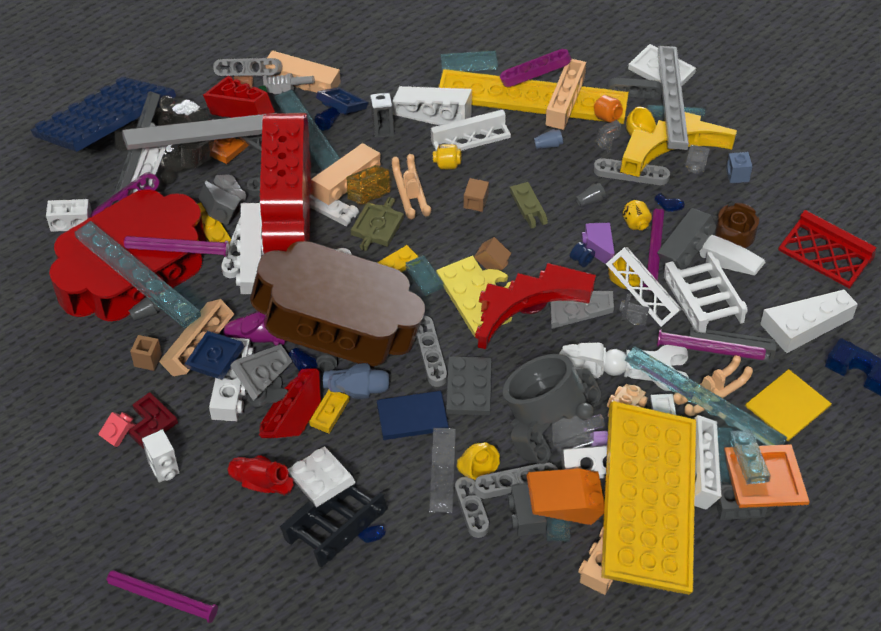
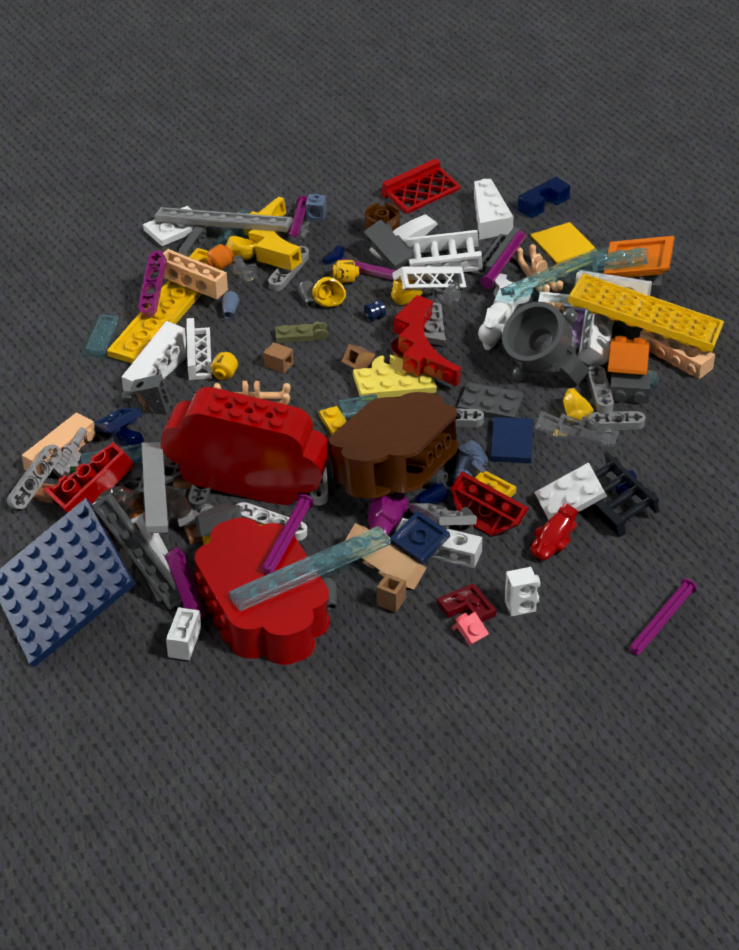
camera: 75 degrees left, 10 degrees down
white wedge [236,203,264,294] -> none
medium lavender slope [581,223,614,264] -> none
none -> magenta axle [289,196,308,238]
none -> yellow hair [313,277,346,308]

